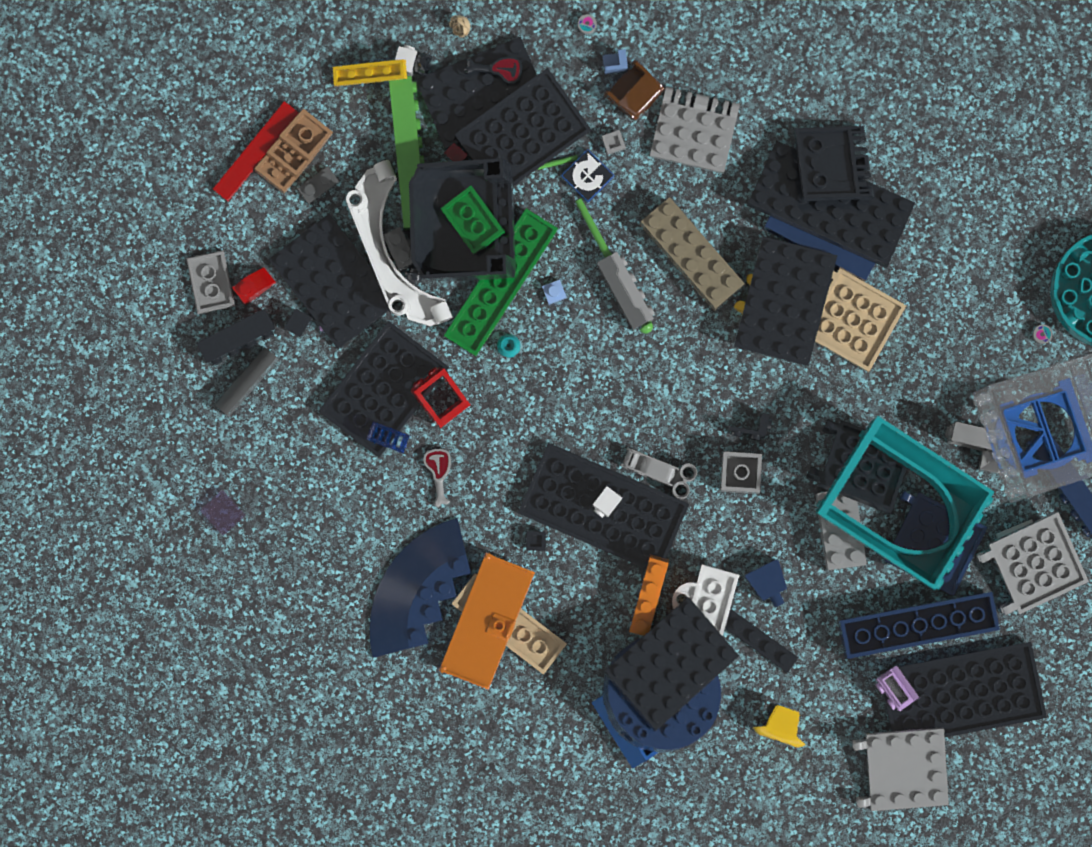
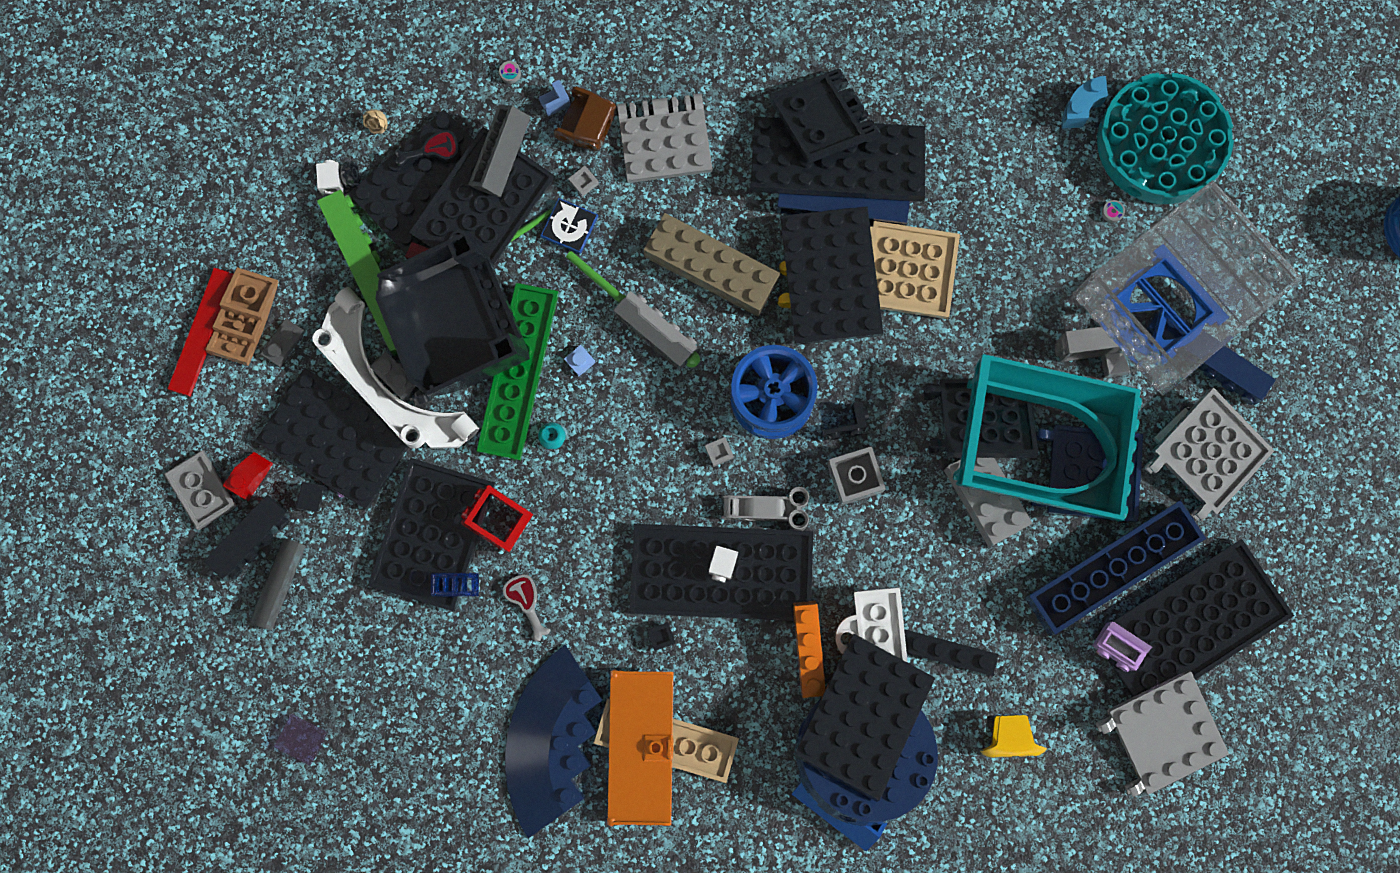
camera: 20 degrees left, 5 degrees down
yellow plate [333,59,407,86] -> none
green plate [441,186,505,255] -> none
dark blue torso [744,559,787,608] -> none
none -> dark grey brick [469,104,531,197]
none -> light grey plate [705,437,734,467]
none -> blue wheel [730,345,818,439]
none -> dark azure brick [1061,76,1108,129]

